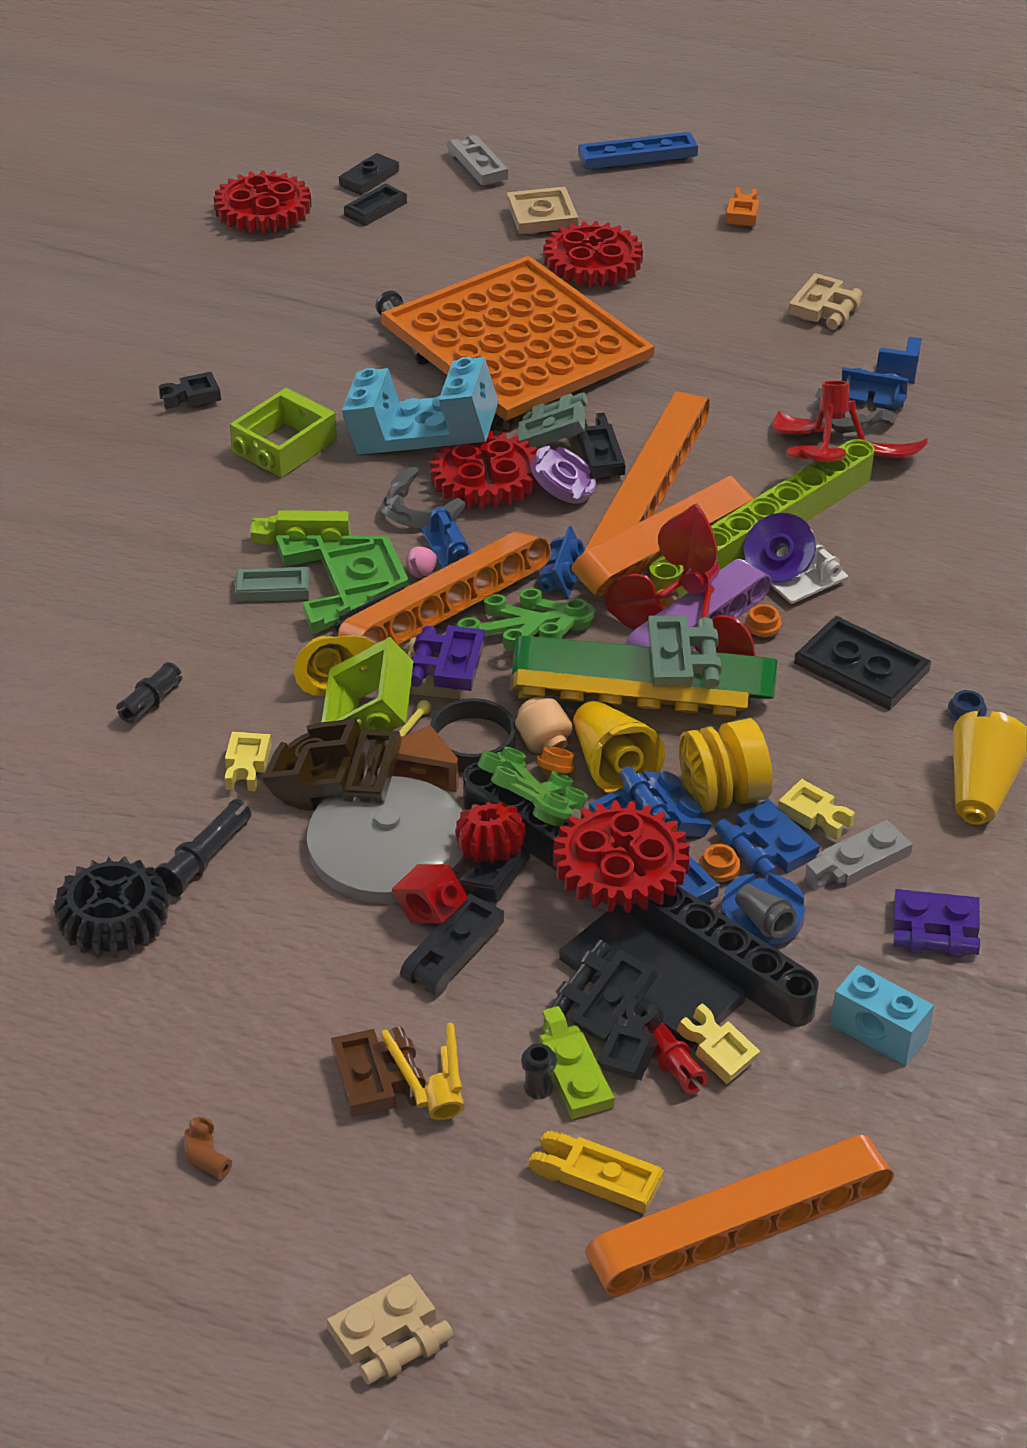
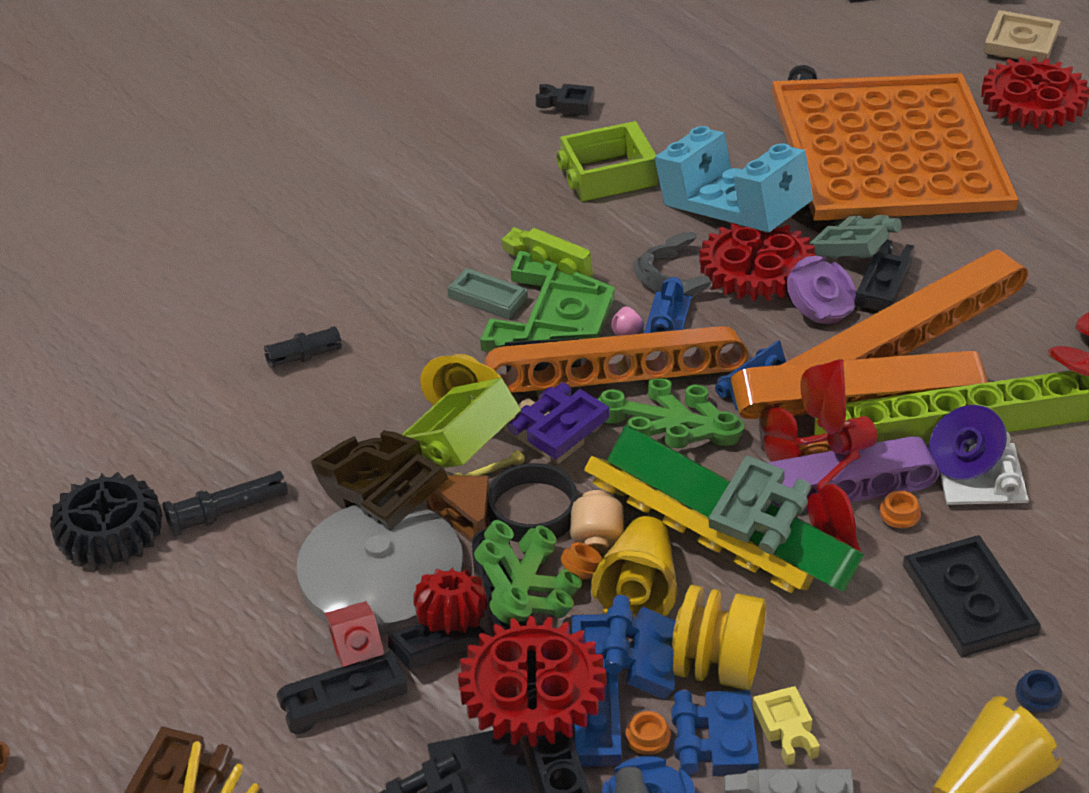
camera: 35 degrees right, 0 degrees up
light yellow plate [224,732,272,792] -> none

